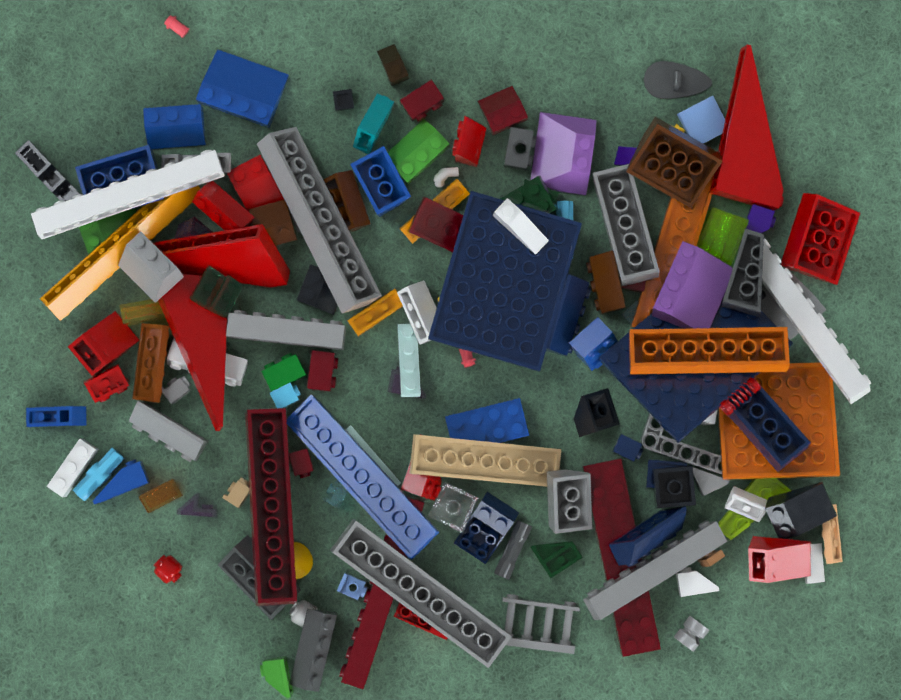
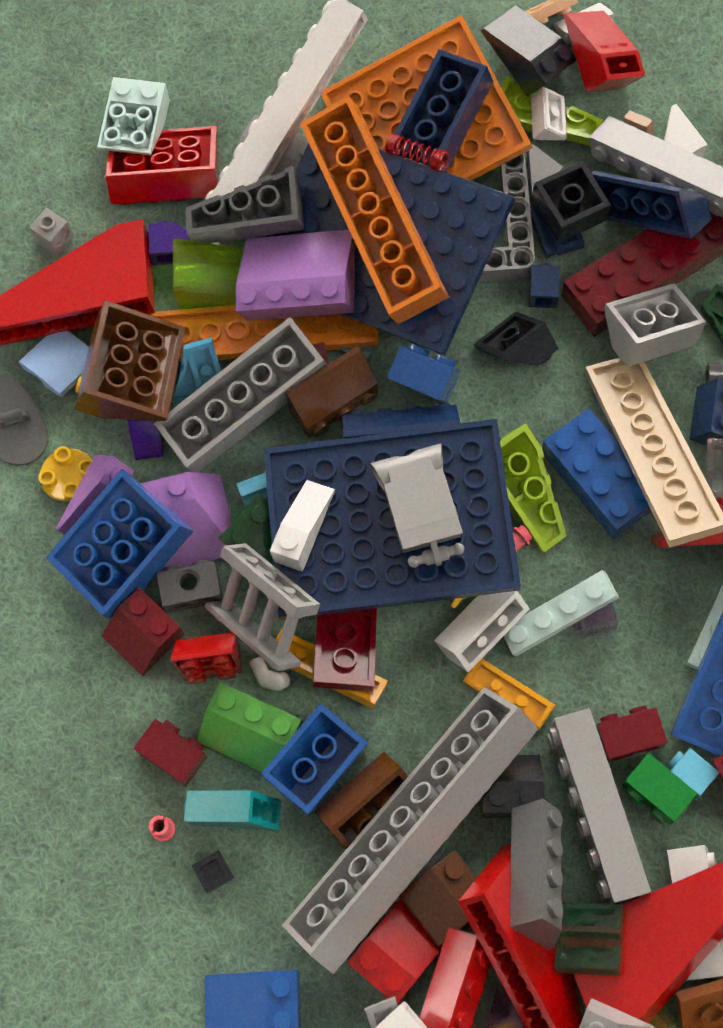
camera: 110 degrees left, 15 degrees down
dark brown slope [377,44,409,86] -> none
none -> light grey brick [29,207,74,256]
none -> yellow dish [39,446,92,501]
none -> blue slope [46,469,194,618]
none -> medium lavender slope [55,455,134,535]
none -> light aqua slope [97,77,170,155]
none -> coral pin [149,815,175,842]
none -> dark azure wing [173,337,221,407]
none -> light grey fence [205,543,320,671]
none -> light grey piece [370,443,464,568]
none -> lime wedge [500,423,567,553]
none -> dark grey slope [510,799,563,950]

